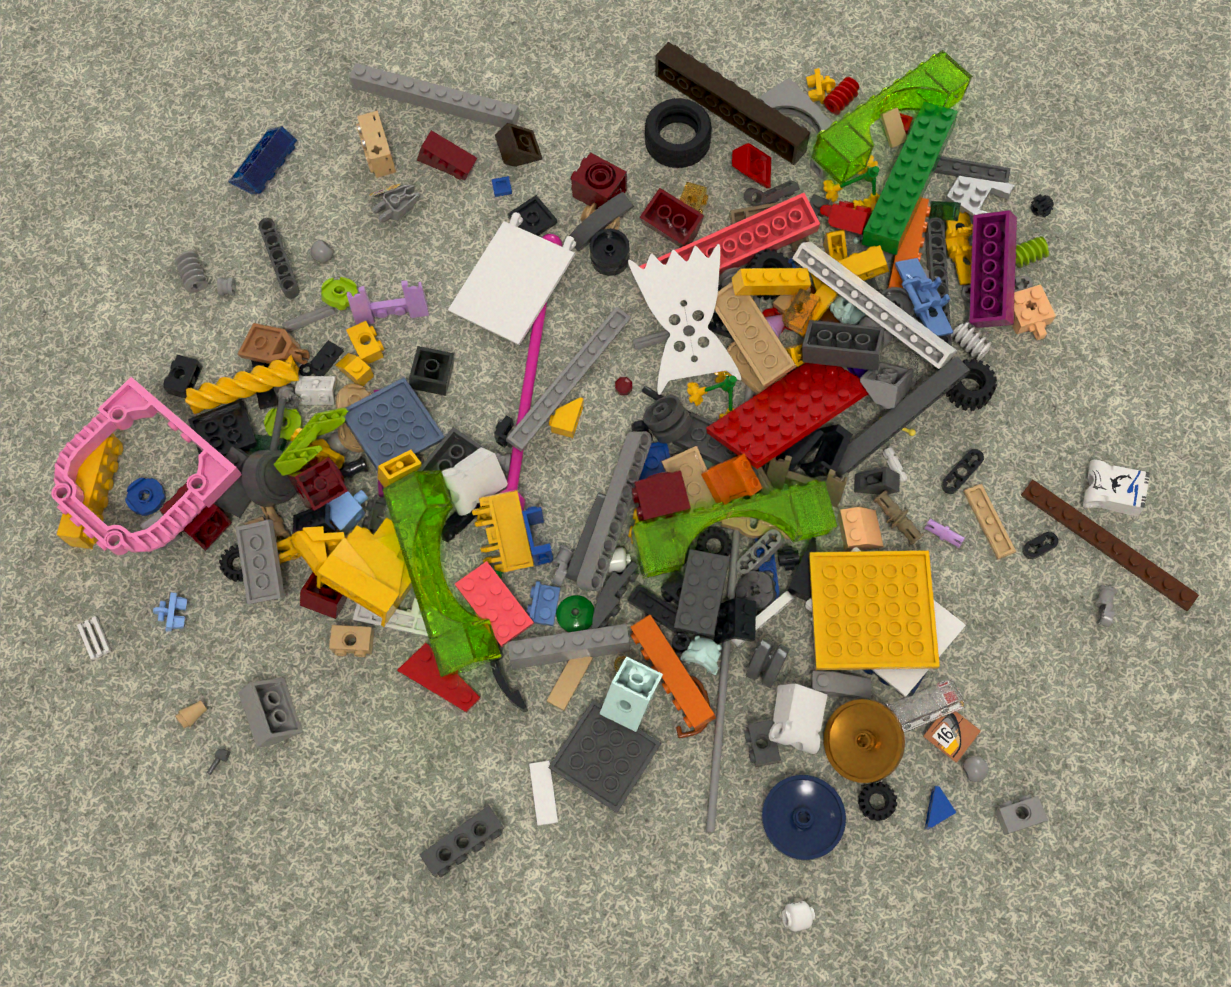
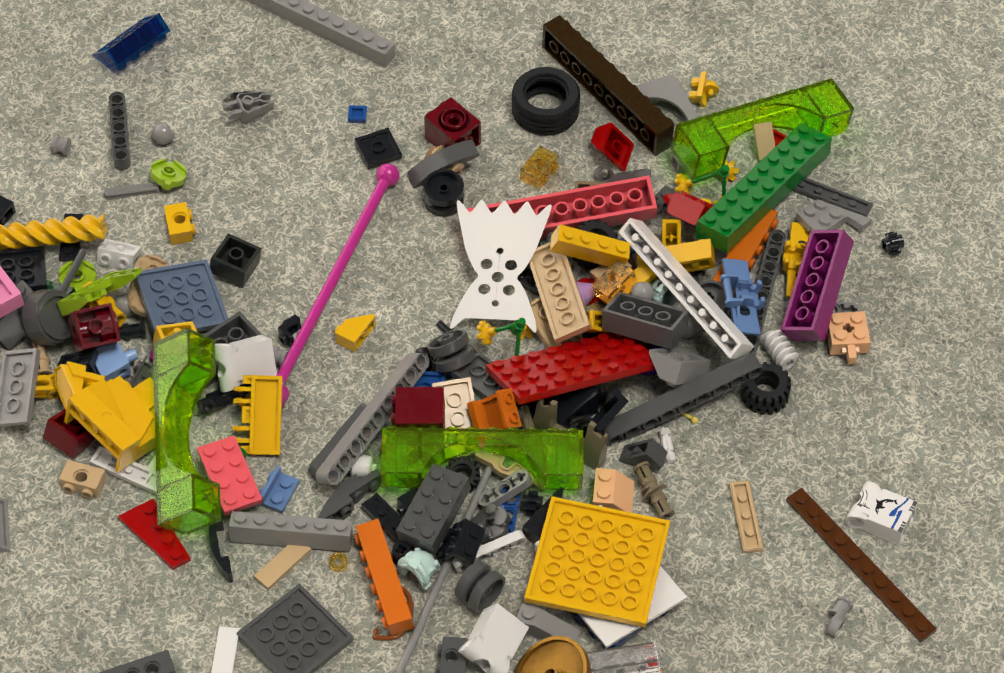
camera: 10 degrees right, 15 degrees down
light grey piece [175,251,208,293] -> none
medium nougat plate [237,323,310,364] -> none
light grey connector [274,383,300,410] -> none
black hinge [299,340,344,376] -> none
yellow slope [335,353,374,386] -> none
lavender wedge [347,281,429,325] -> none
tan piece [356,110,396,178] -> none
dark red wedge [416,130,477,181] -> none
white flag [448,212,576,345] -> none
dark brown slope [495,123,543,167] -> none
light grey plate [506,306,631,452] -> none
blue panel [522,506,553,566] -> none
light grey connector [551,545,575,586] -> none
green dish [556,595,595,632] -> none
light aqua brick [600,656,663,732] -> none
dark red tile [615,377,632,396] -> none
light grey axle [632,320,701,350] -> none
dark red slope [639,188,704,248] -> none
red piece [823,77,860,115] -> none
lavender pin [924,518,965,548] -> none
clear green tile [929,201,961,221] -> none
black beam [941,449,984,494] -> none
lime piece [1015,236,1049,268] -> none
black beam [1022,532,1058,559] -> none
none -> light grey piece [631,282,654,300]

